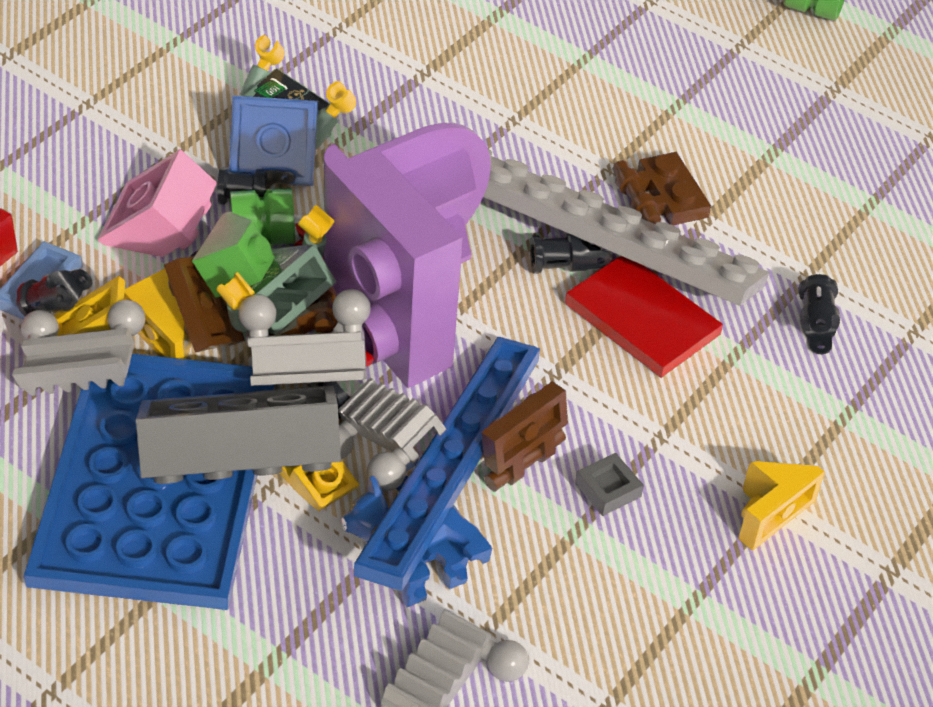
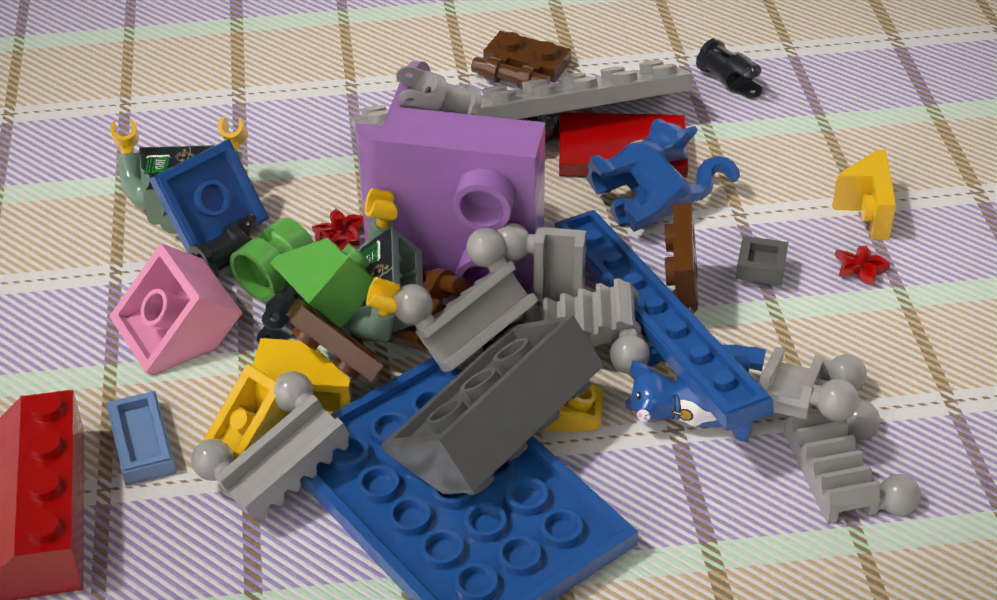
camera: 40 degrees left, 5 degrees down
black piece [16,269,93,316] -> none
none -> light grey piece [396,66,482,115]
none -> light grey gear [496,222,587,326]
none -> blue animal [587,119,740,232]
none -> light grey gear [759,347,867,421]
none -> red plant [834,245,890,285]

